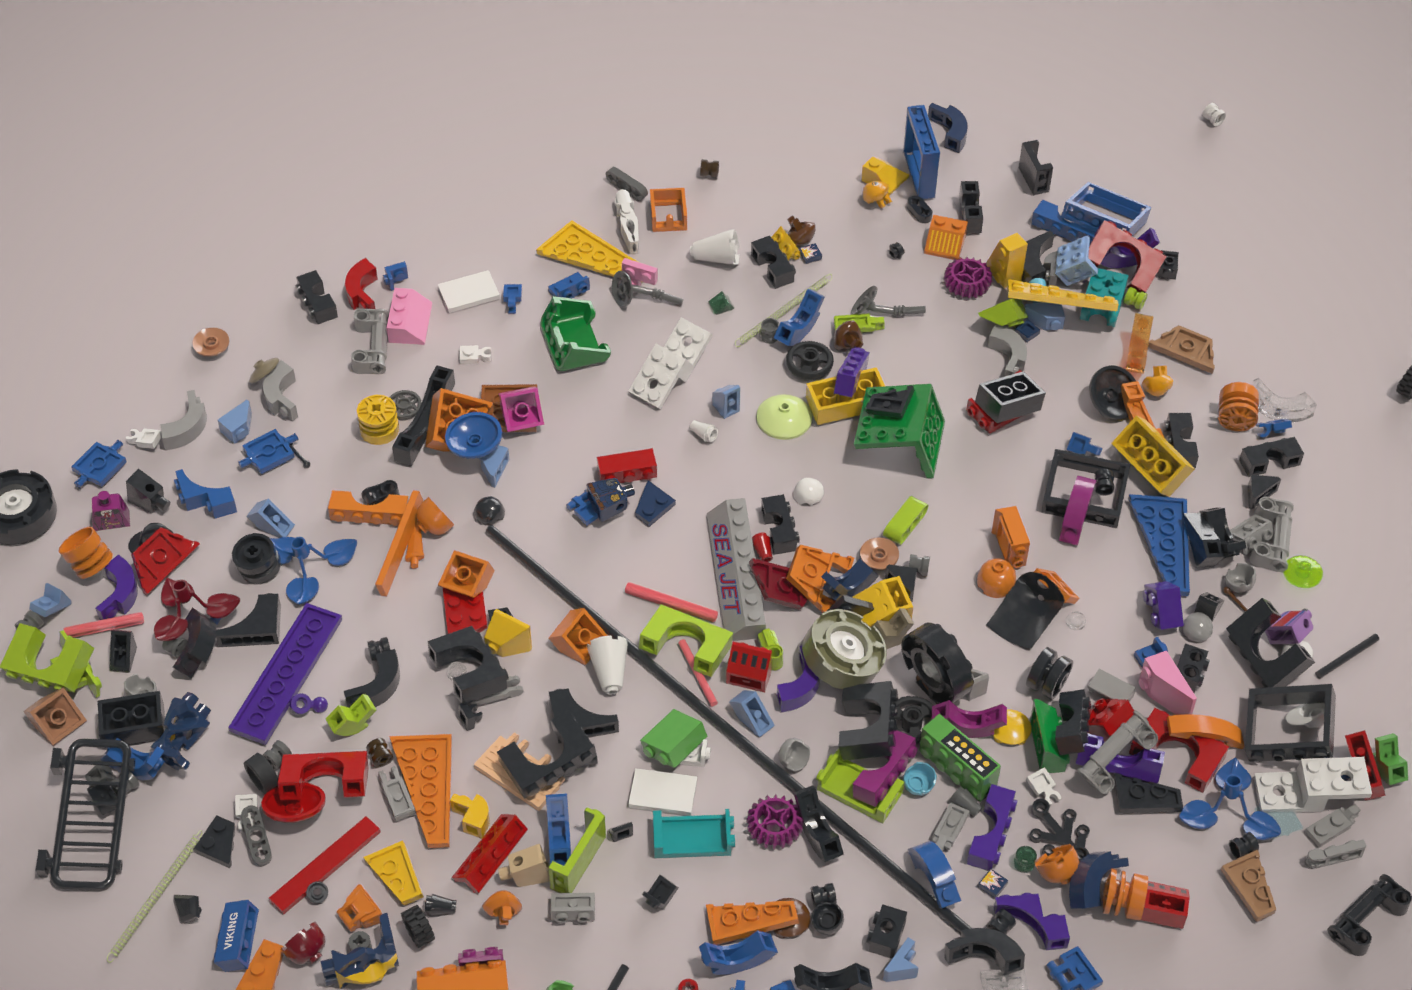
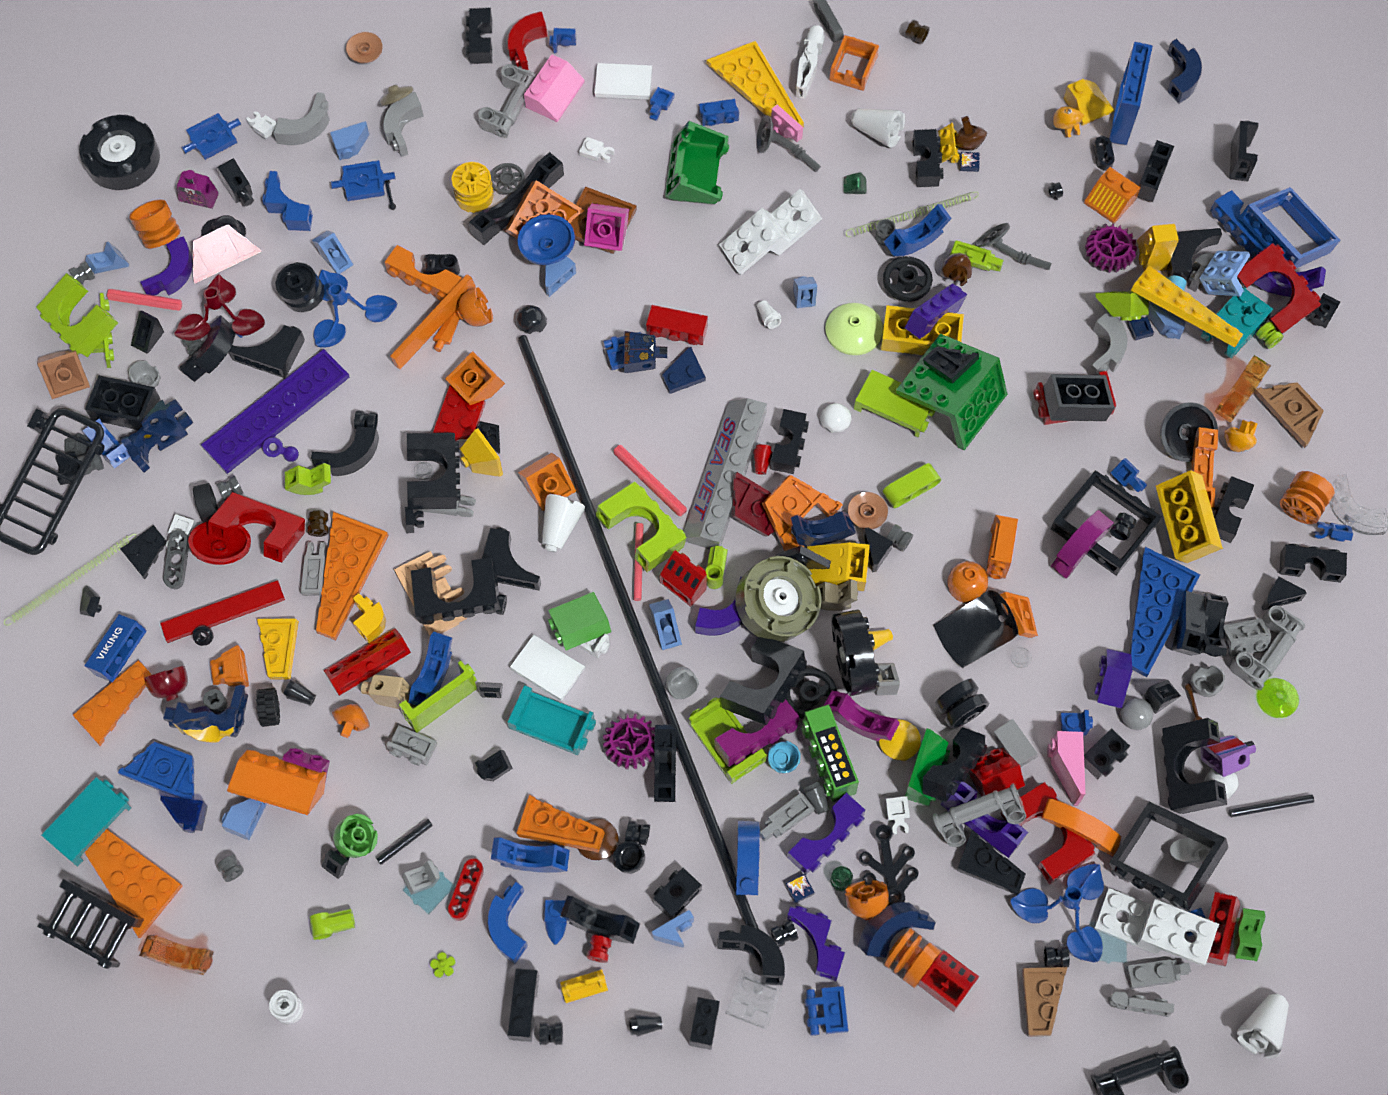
camera: 25 degrees right, 15 degrees up
none -> lime panel [854,370,936,437]

